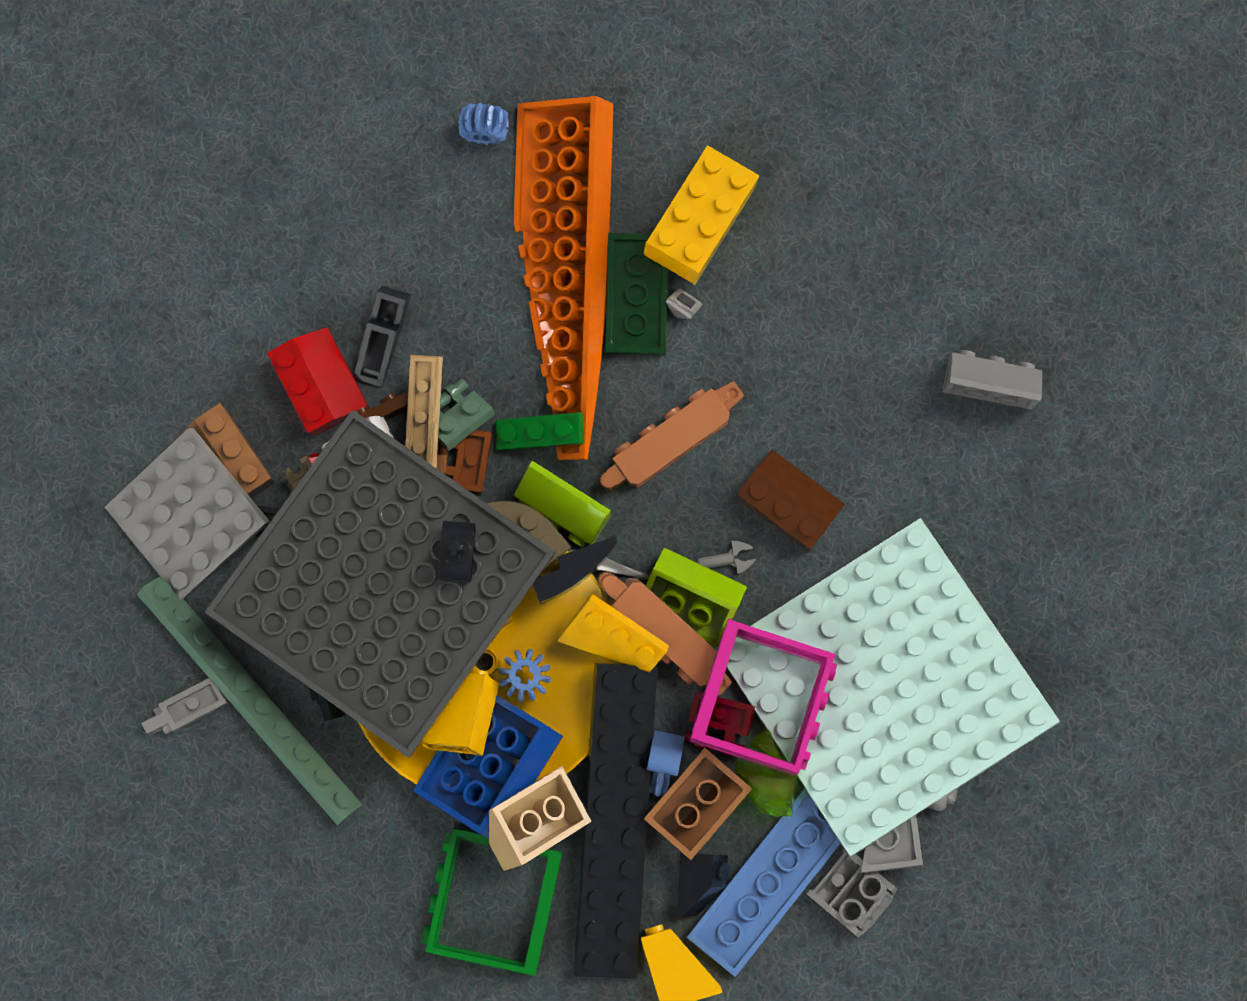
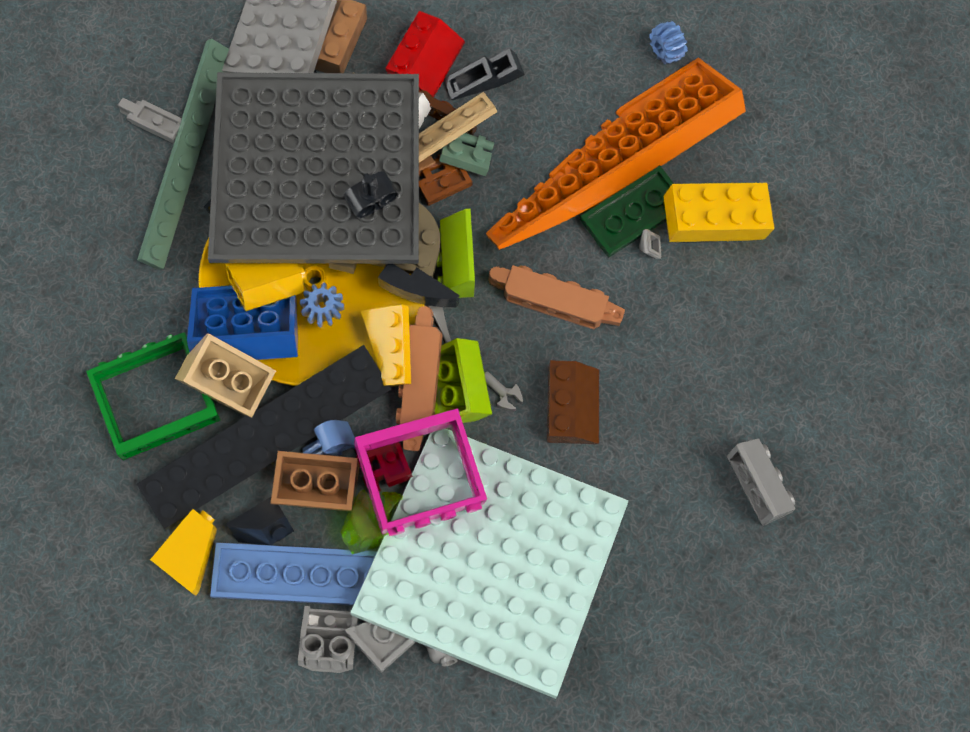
camera: 50 degrees right, 10 degrees down
green plate [496,412,584,451] -> none

